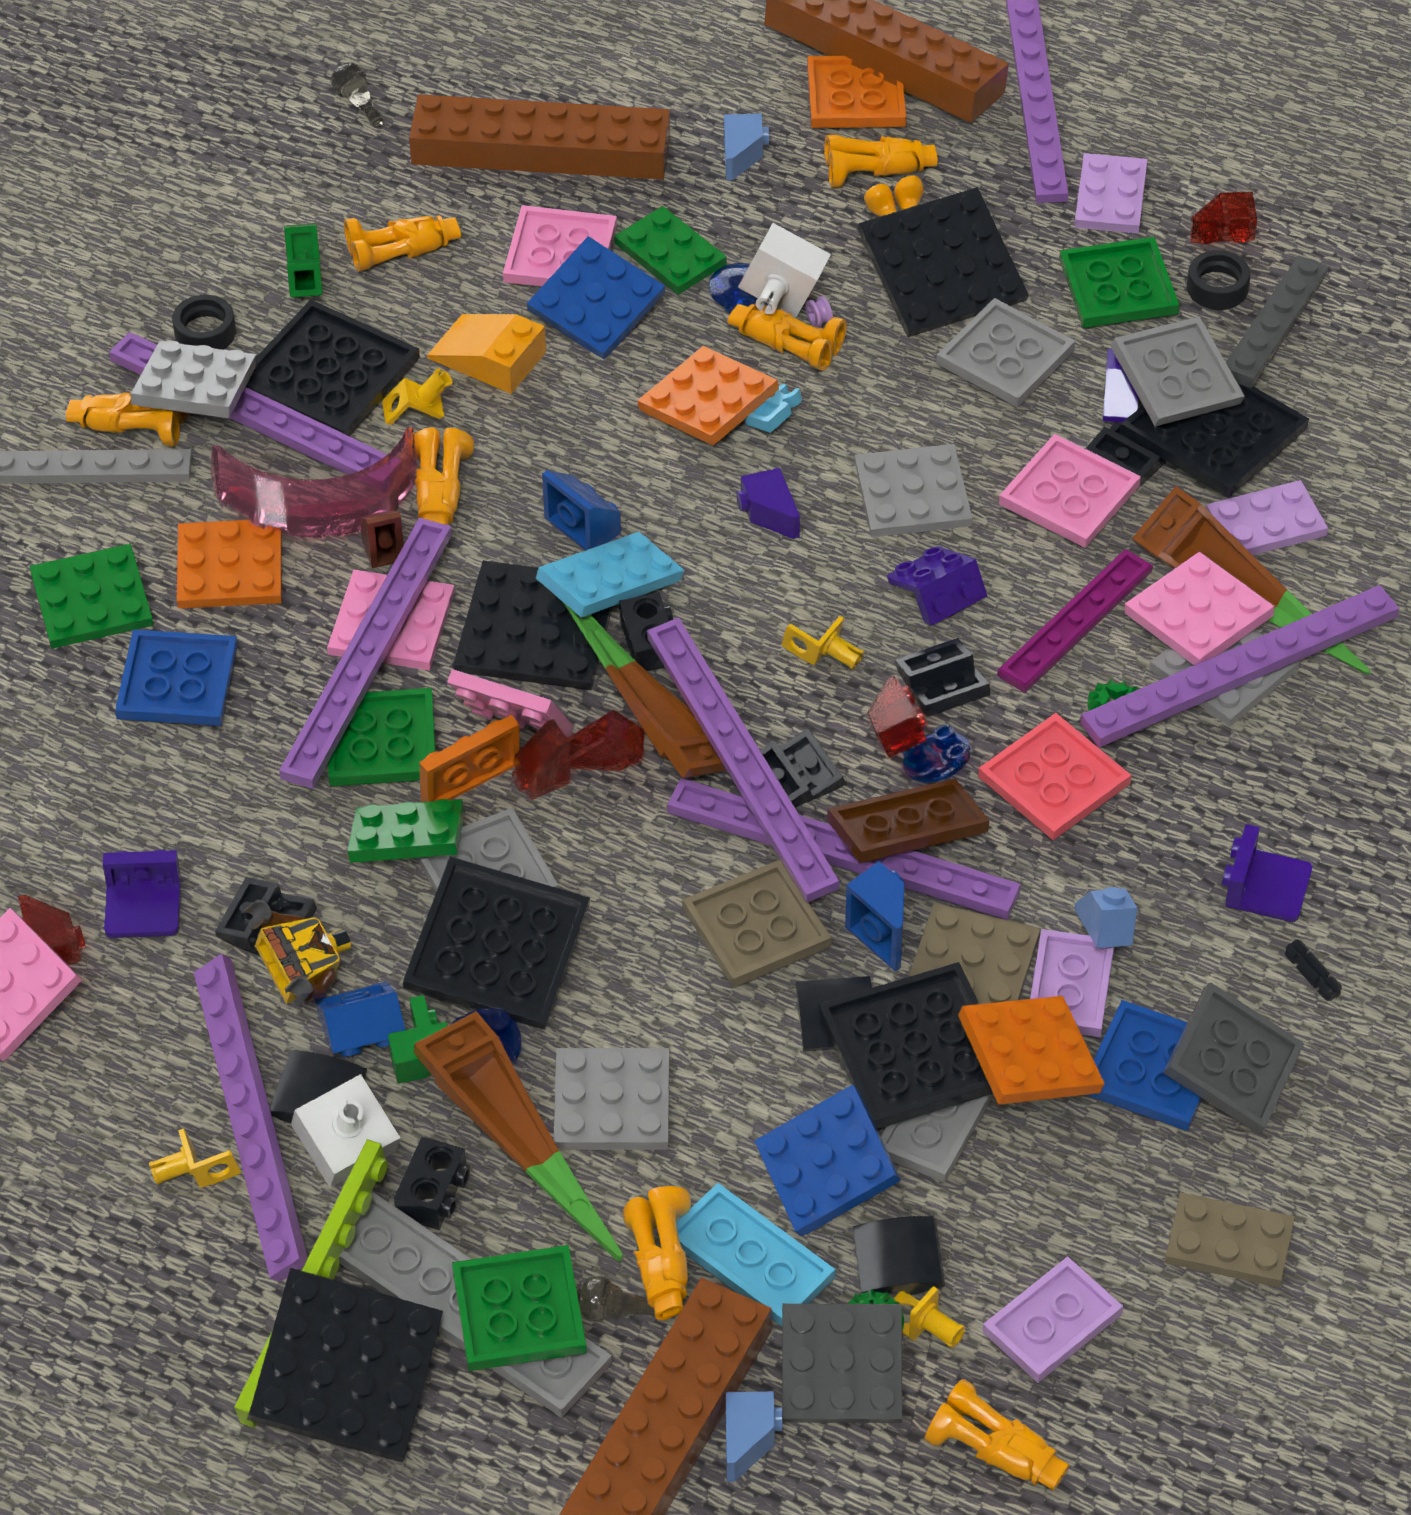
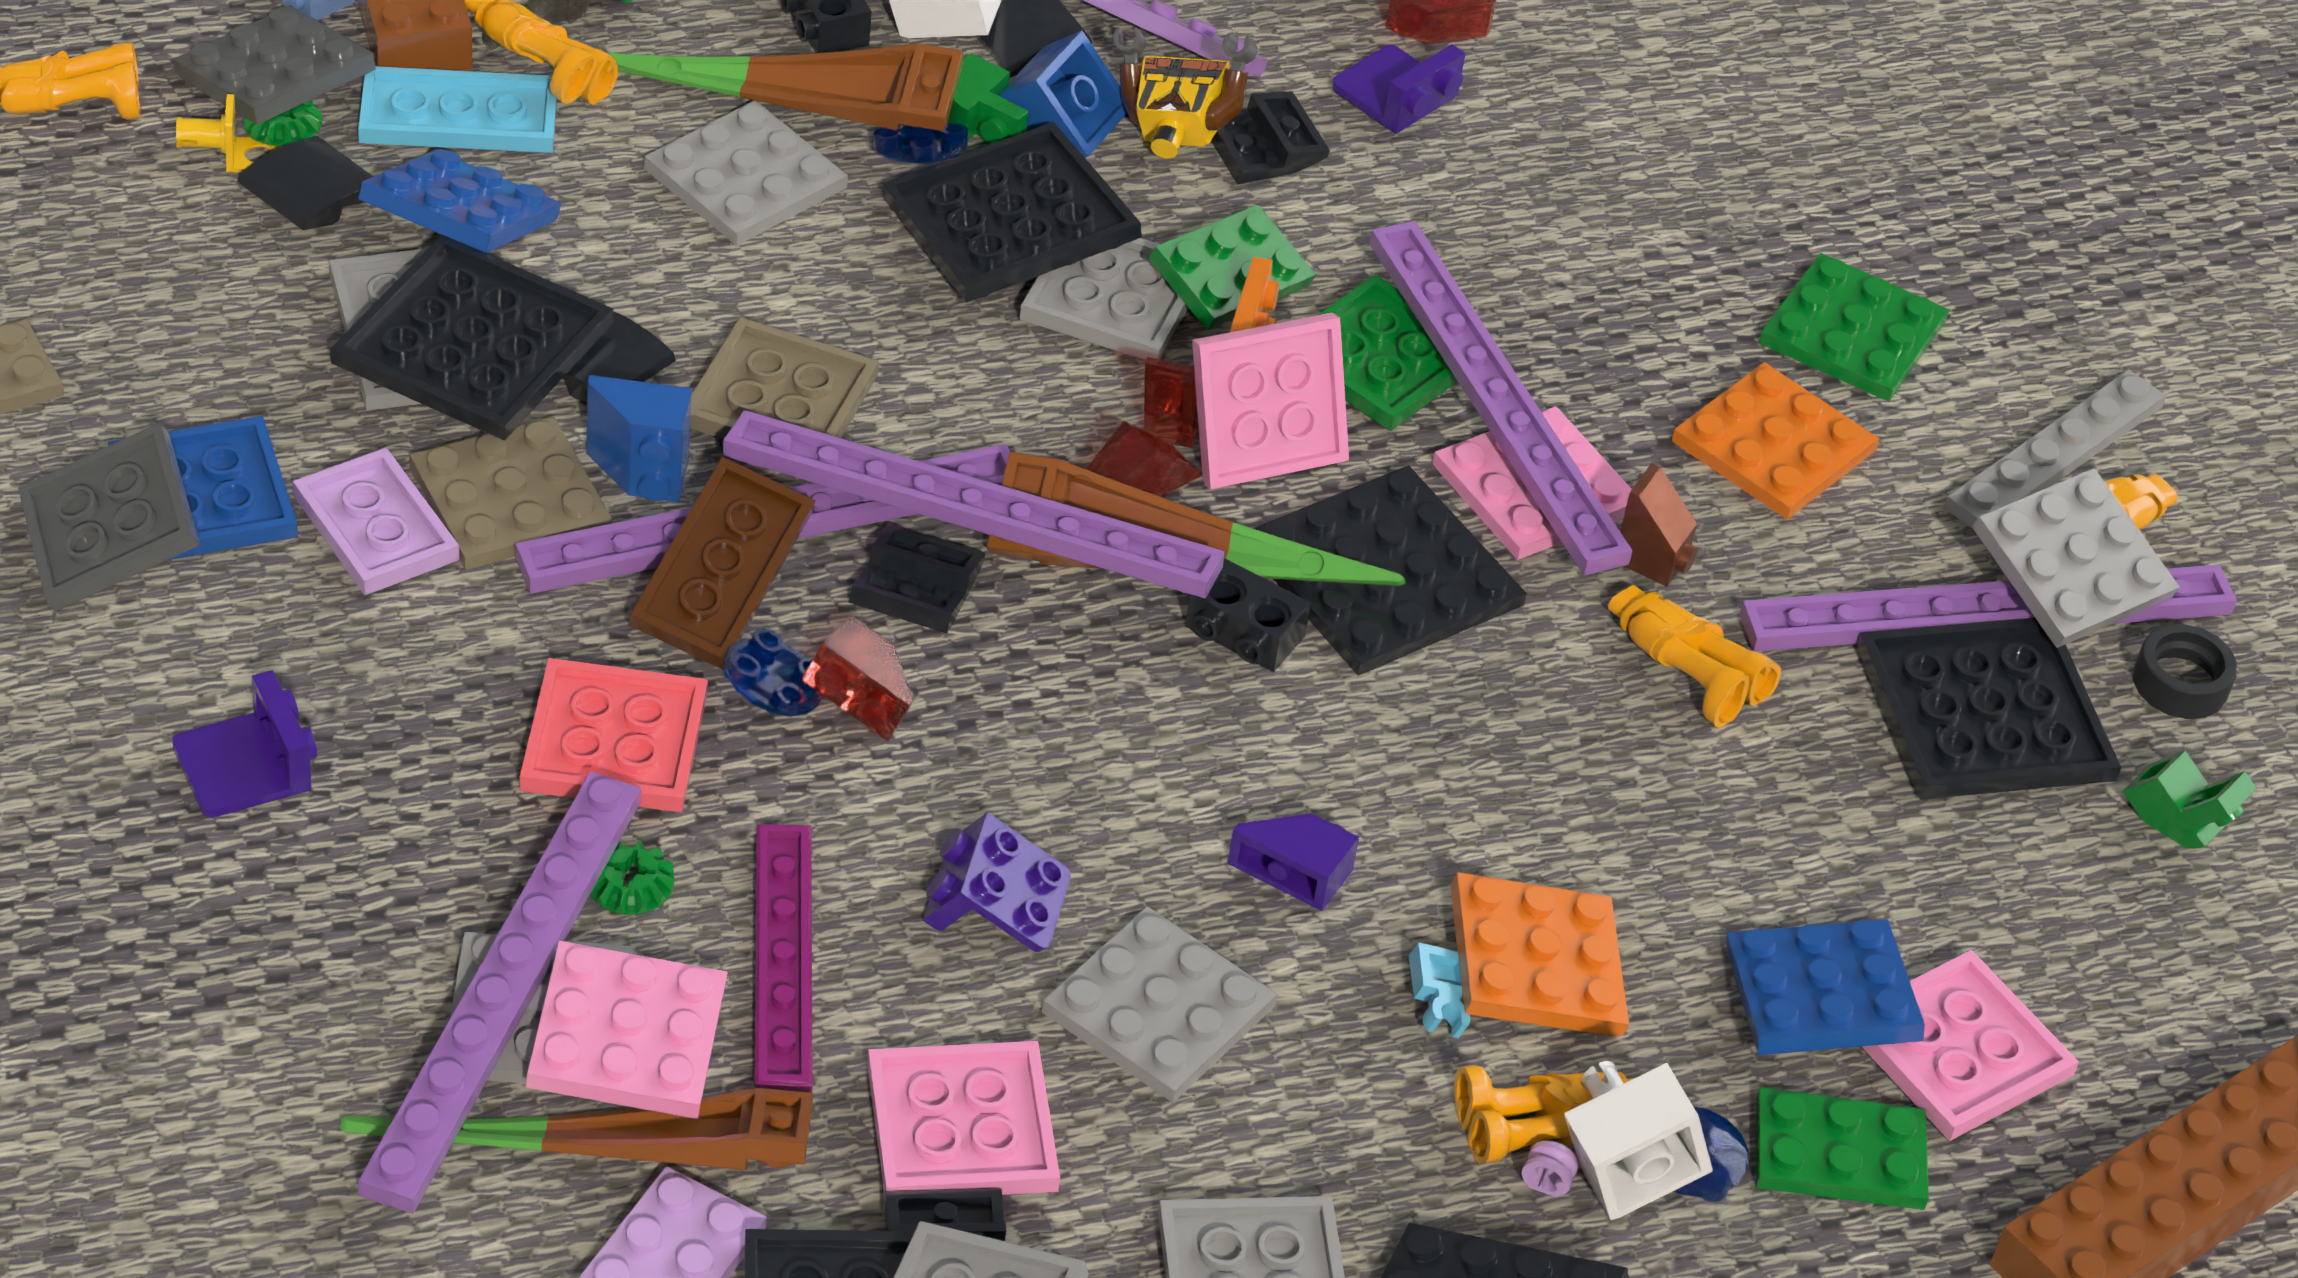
camera: 130 degrees right, 5 degrees down
blue plate [115,629,238,726] -> none
clear pink windscreen [211,427,417,538] -> none
light orange piece [344,215,461,272] -> none
yellow bracket [382,368,452,425] -> none
light orange slope [427,314,546,394] -> none
medium azure plate [536,532,684,617] -> none
blue slope [542,470,621,550] -> none
yellow bracket [781,616,865,670] -> none
black slope [895,638,991,717] -> none
orange plate [958,996,1105,1105] -> none
lavender plate [983,1256,1123,1383] -> none
medium blue slope [1074,887,1137,948] -> none
black axle [1285,939,1342,1001] -> none

